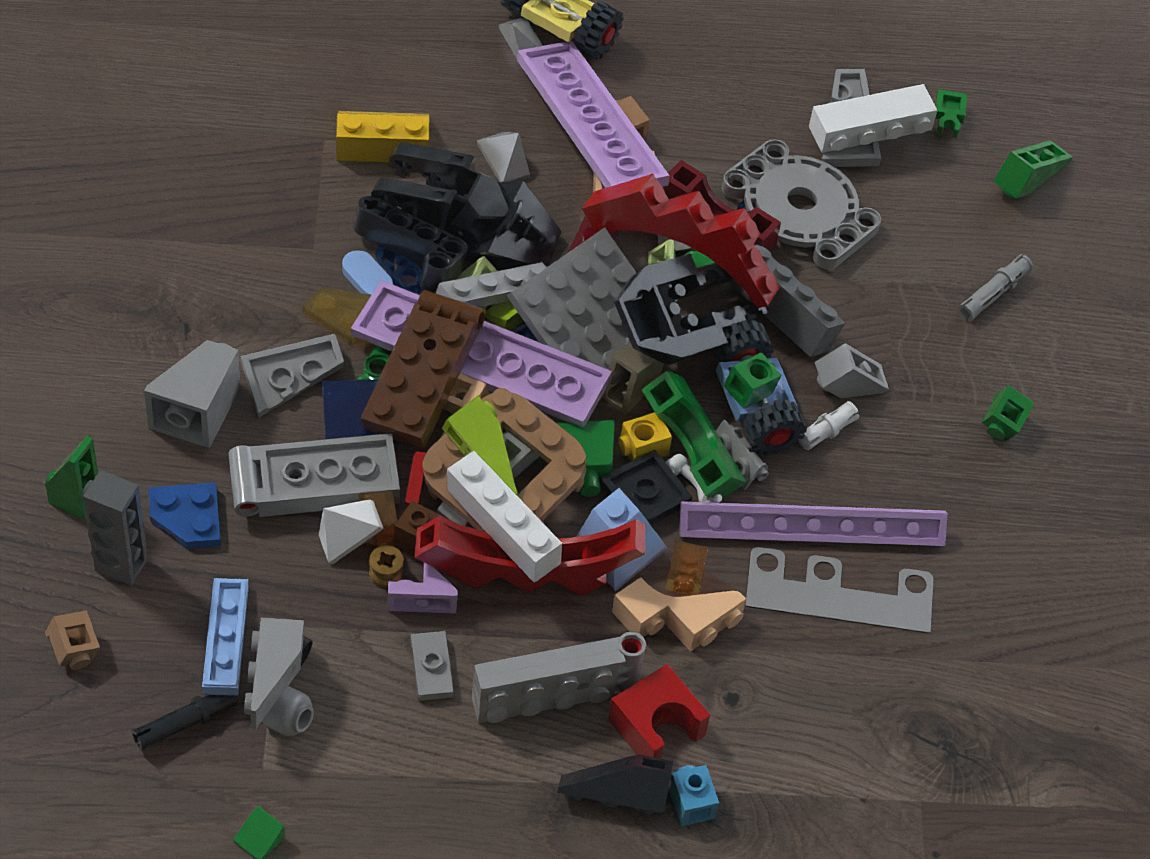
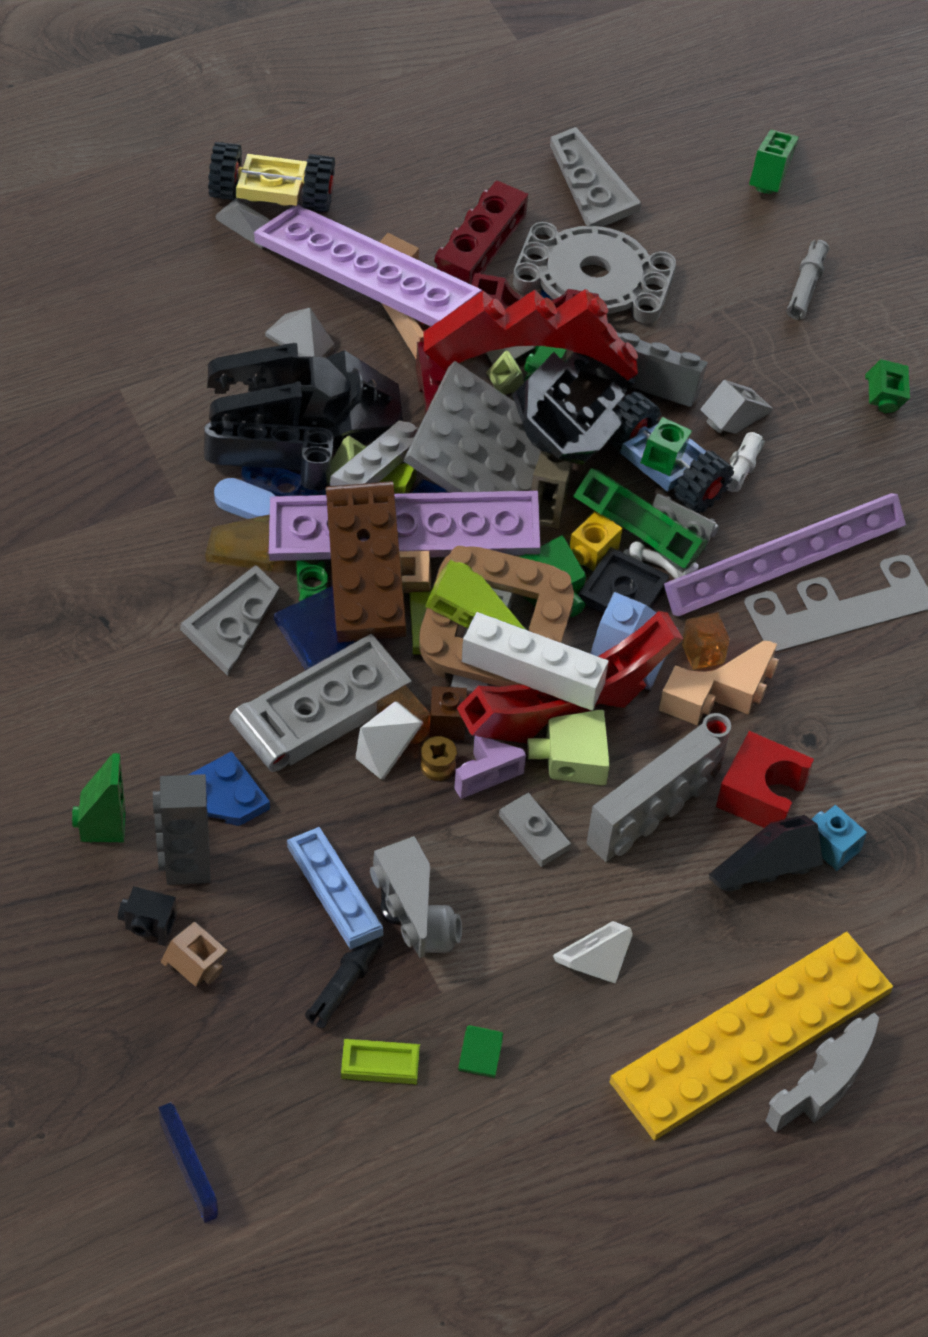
camera: 25 degrees left, 0 degrees up
light grey slope [144,340,241,448] -> none
yellow slope [336,111,429,163] -> none
red tile [405,451,427,506] -> none
white brick [809,84,937,153] -> none
green plate [935,89,967,138] -> none
none -> black brick [118,886,177,946]
none -> lime tile [341,1039,420,1084]
none -> dark red brick [434,180,528,285]
none -> yellowish green torso [527,710,609,785]
none -> white slope [553,921,633,983]

